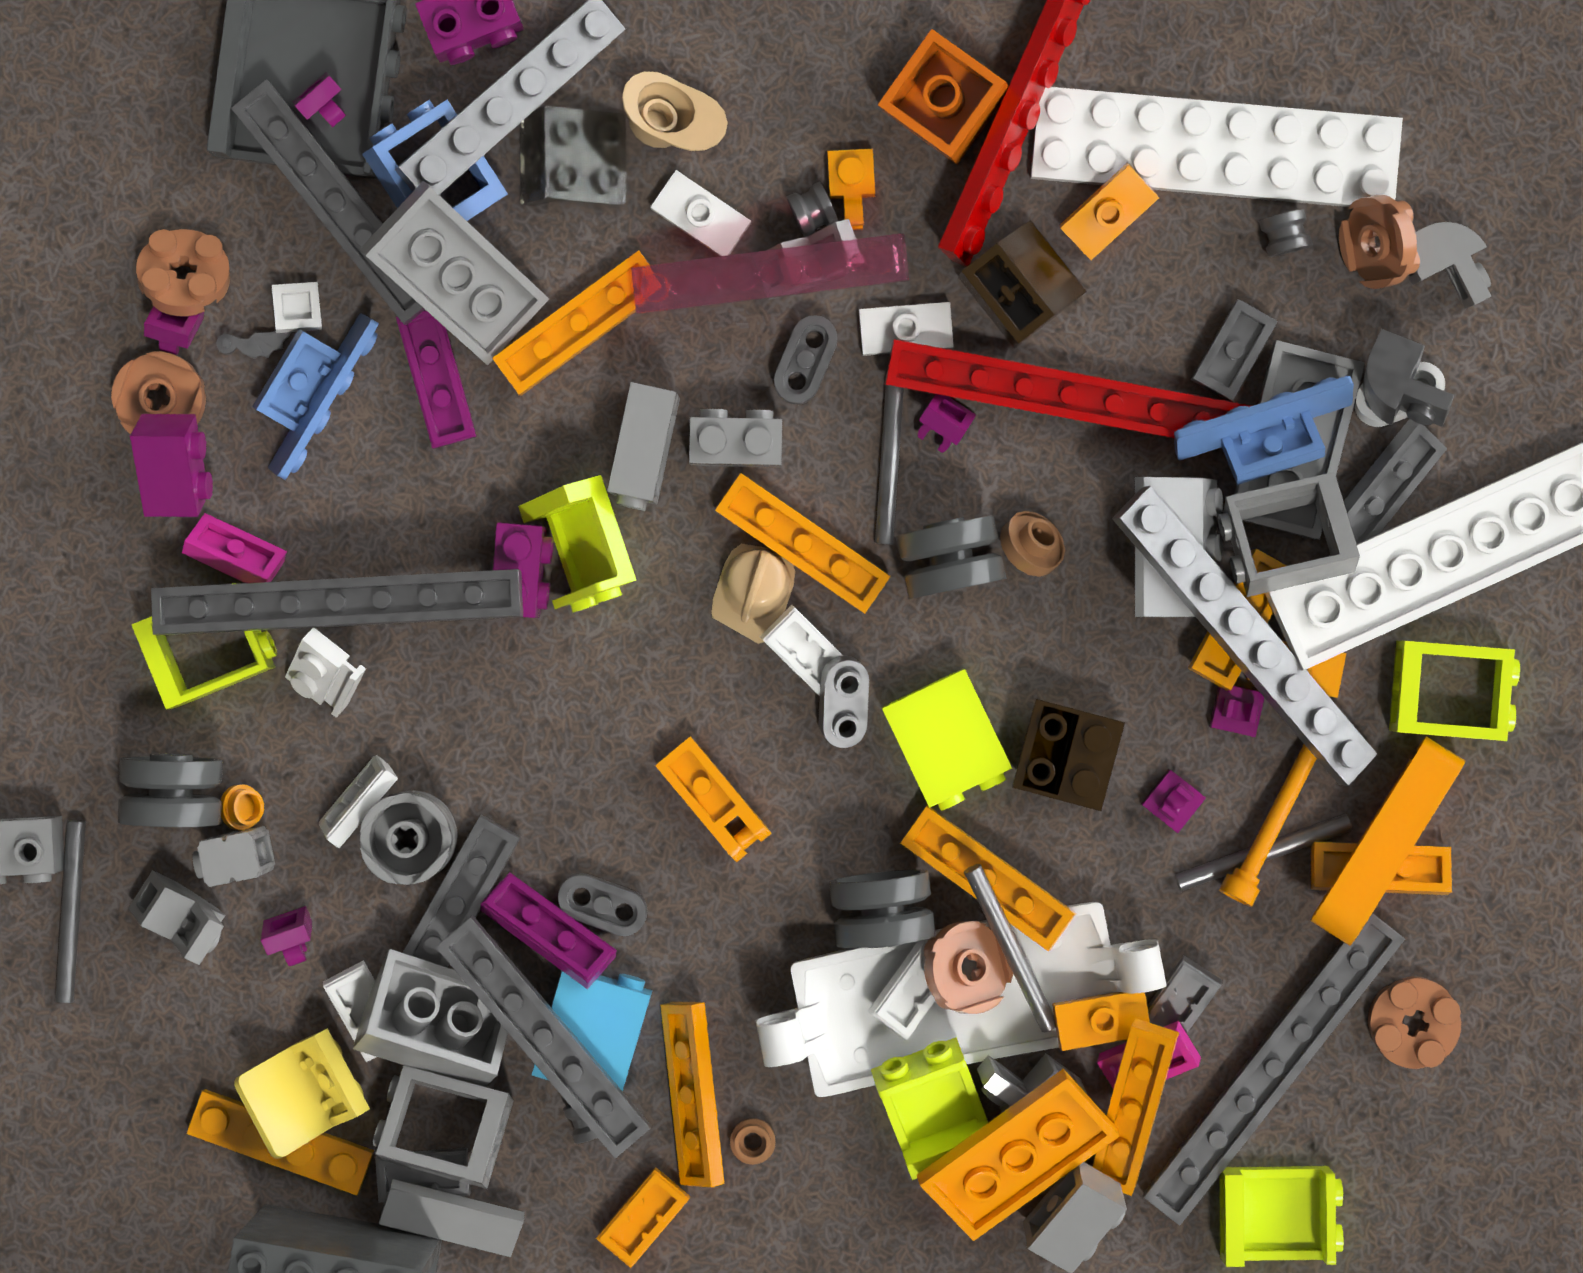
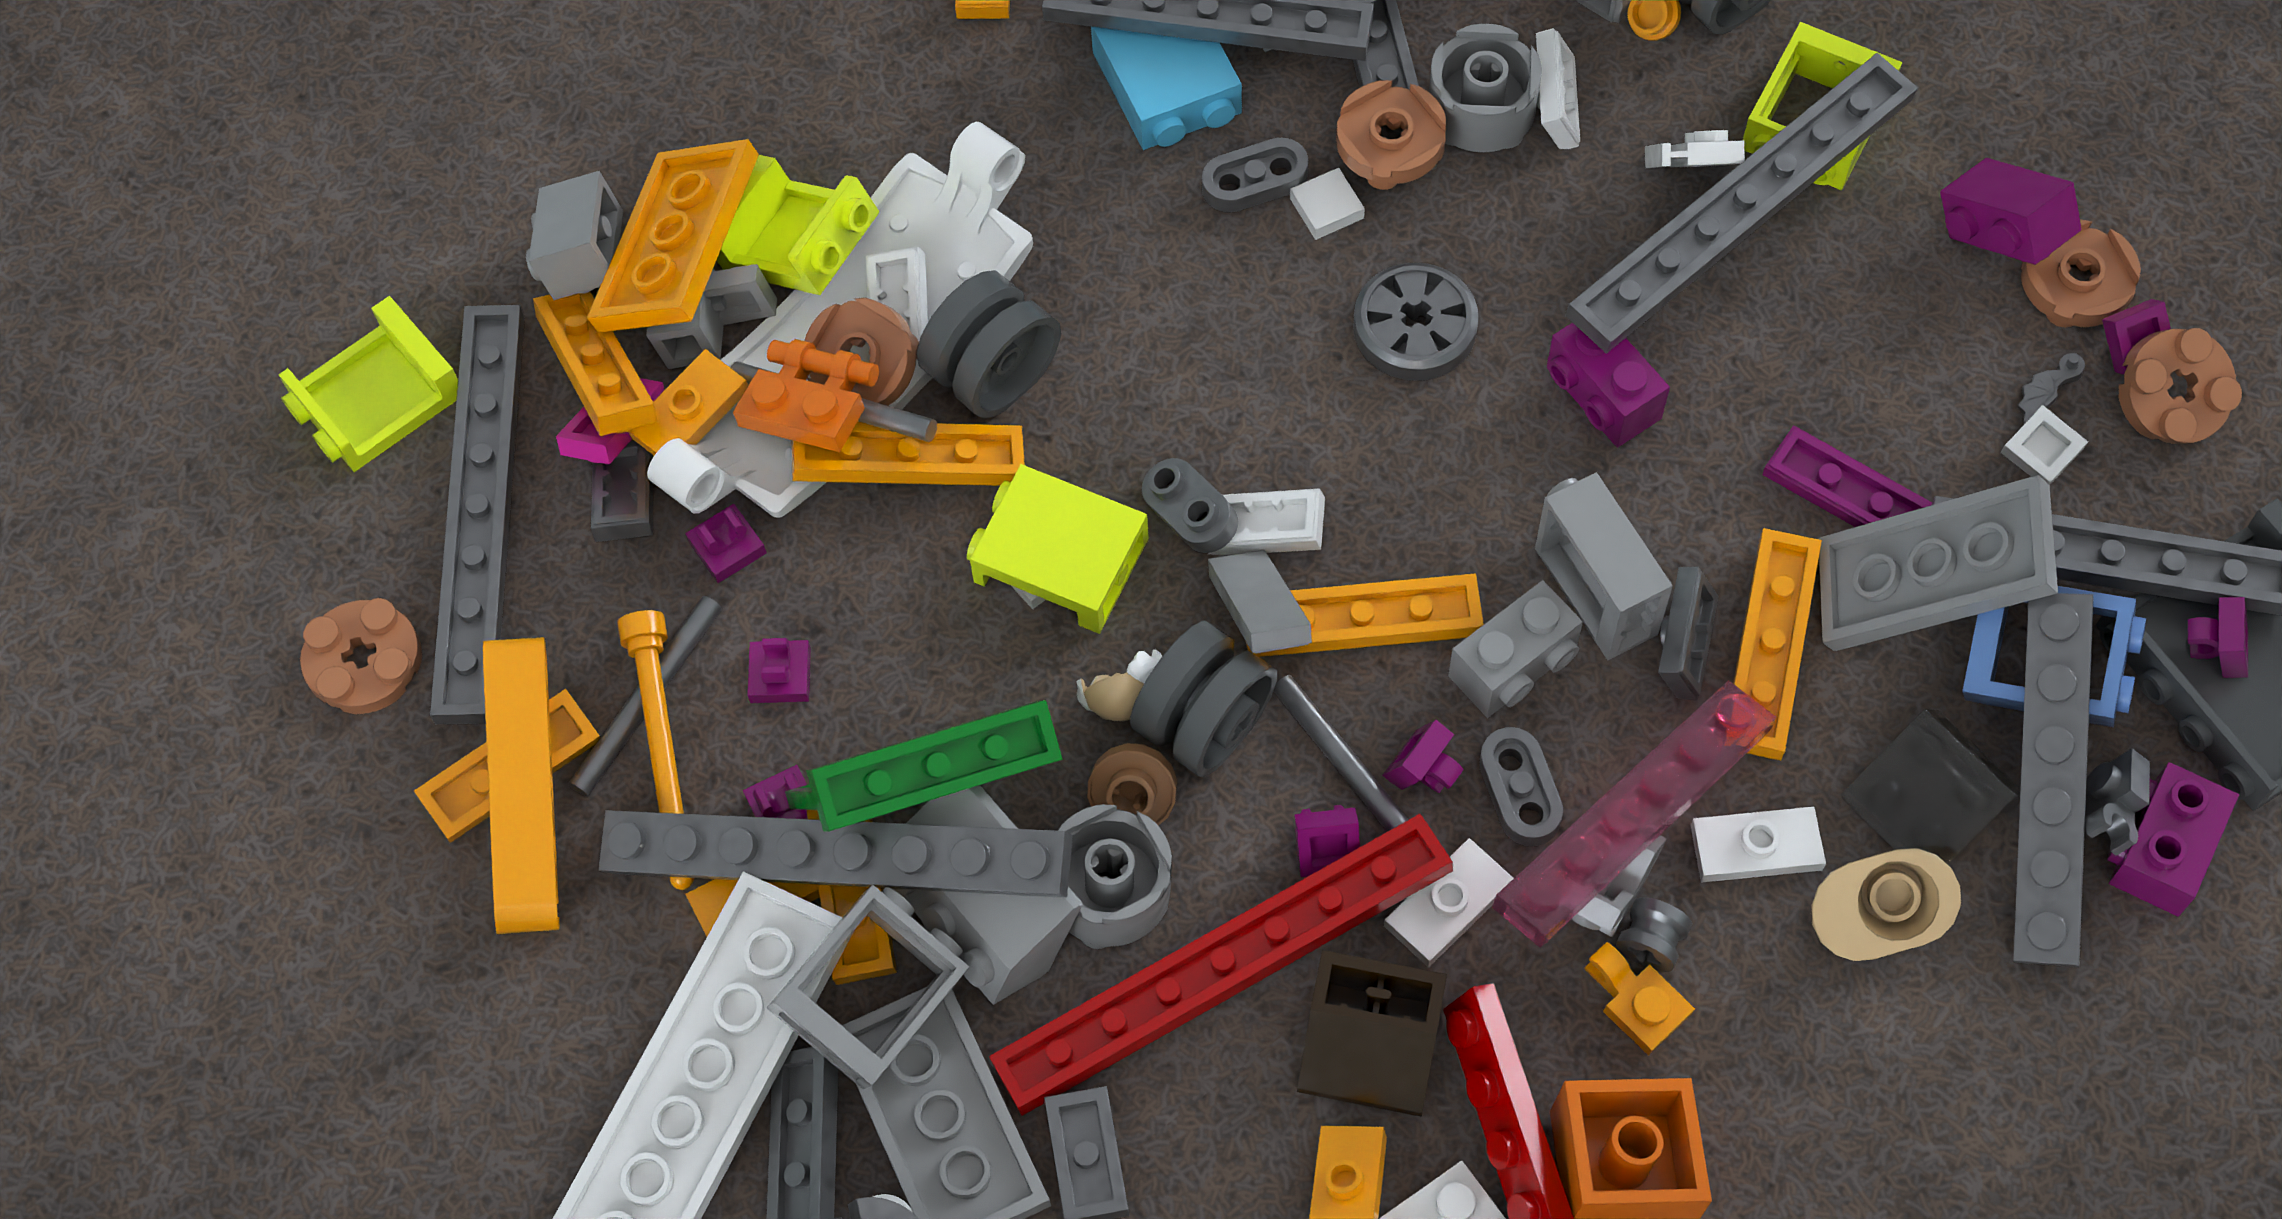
camera: 145 degrees right, 25 degrees down
dark pink plate [182,513,287,583] -> none
medium blue bracket [252,313,379,480] -> none
magenta tile [480,872,617,990] -> none
neon yellow panel [518,475,636,613] -> none
light orange plate [655,736,772,862] -> none
light orange plate [660,1002,725,1188] -> none
tan piece [712,543,795,644] -> none
medium nougat plate [730,1118,776,1165] -> none
dark brown slope [1012,698,1125,811] -> none
medium blue bracket [1174,376,1354,485] -> none
neon yellow window [1389,640,1520,741] -> none
none -> magenta tile [685,504,767,583]
none -> orange plate [733,339,879,452]
none -> green fence [785,700,1063,832]
none -> light grey brick [1058,804,1172,949]
none -> tan hair [1076,649,1162,721]
none -> light grey tile [1208,550,1312,654]
none -> white tile [1290,168,1365,240]
none -> nougat plate [1336,80,1446,190]
none -> flat silver wheel [1353,263,1478,381]
none -> magenta tile [1382,719,1464,793]
none -> flat silver plate [1658,567,1719,700]
none -> flat silver plate [2085,748,2150,856]

